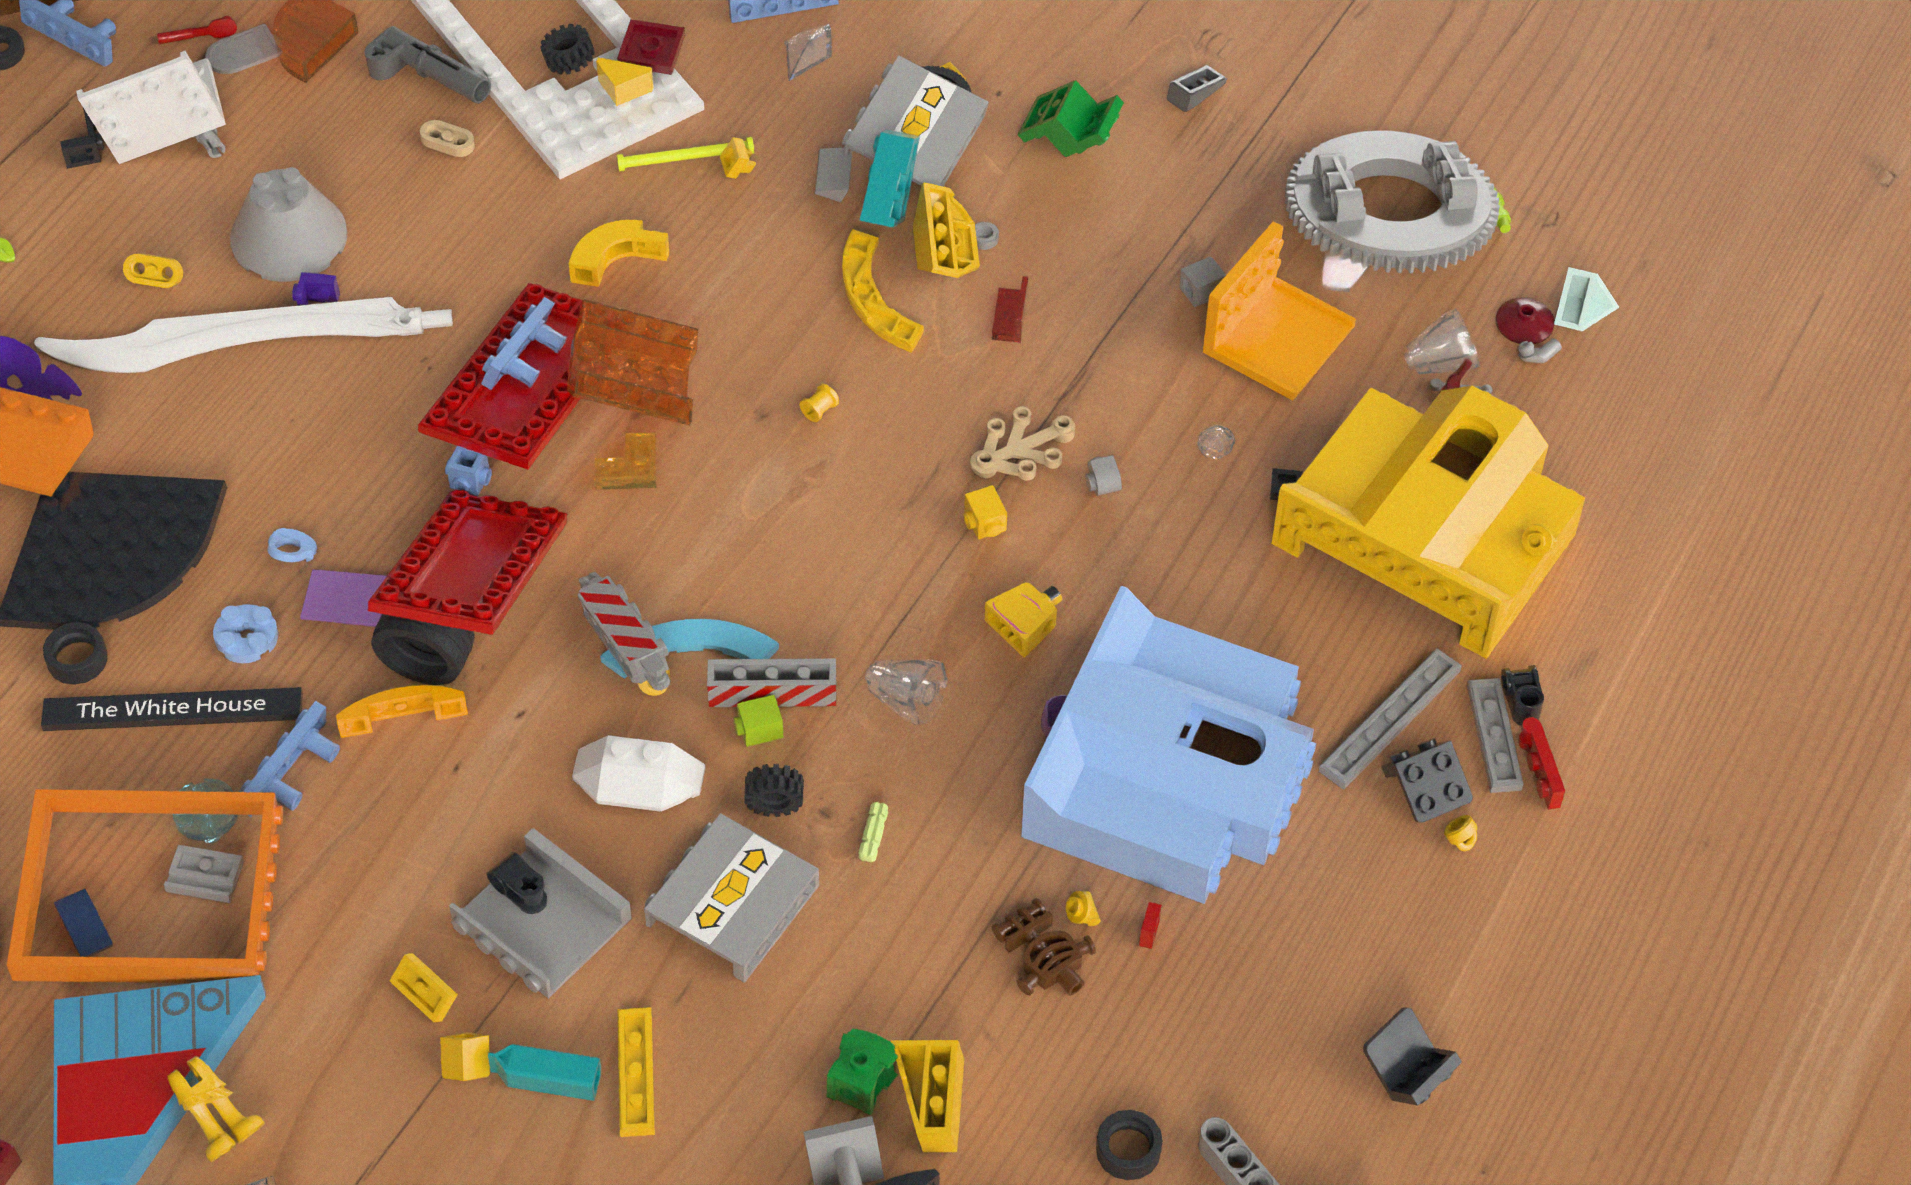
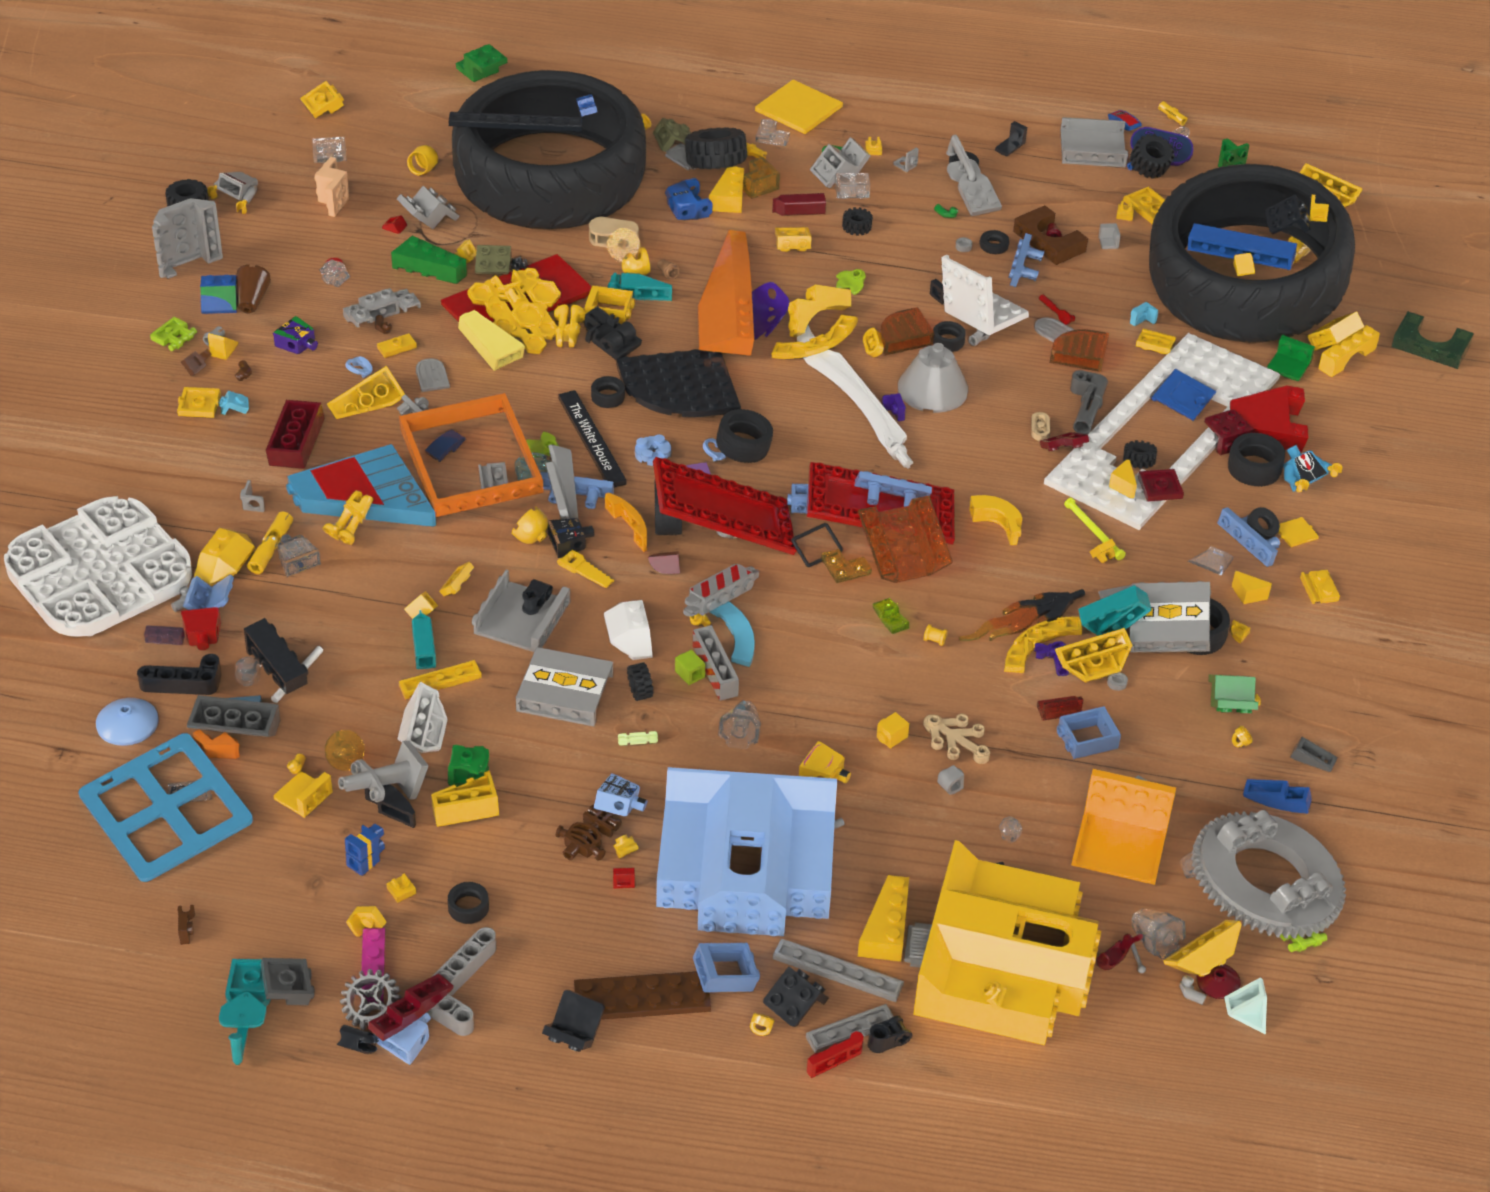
camera: 70 degrees right, 10 degrees down
none -> white wedge [397,682,448,753]
none -> yellow cylinder [511,506,548,544]
none -> lime plate [526,432,559,456]
none -> light grey wedge [546,445,578,519]
none -> black torso [548,518,594,558]
none -> yellow piece [557,550,614,588]
none -> reddish brown plate [574,971,711,1020]
none -> light blue torso [594,773,647,816]
none -> brick [648,551,680,574]
none -> medium blue window [693,943,760,992]
none -> black tyre [716,409,773,463]
none -> yellow tile [771,315,858,359]
none -> yellow arch [788,285,851,337]
none -> black piece [791,523,843,567]
none -> yellow wedge [857,875,909,962]
none -> clear neon green slope [873,598,909,634]
none -> clear orange brick [880,307,934,356]
none -> light grey window [904,922,932,967]
none -> black tyre [932,321,966,352]
none -> piece [959,589,1085,641]
none -> dark purple bar [1034,641,1069,676]
none -> dark red plate [1040,432,1089,451]
none -> medium blue window [1057,706,1121,759]
none -> yellow wedge [1163,920,1241,976]
none -> yellow slope [1232,571,1272,605]
none -> yellow tile [1232,726,1253,748]
none -> blue slope [1243,779,1312,814]

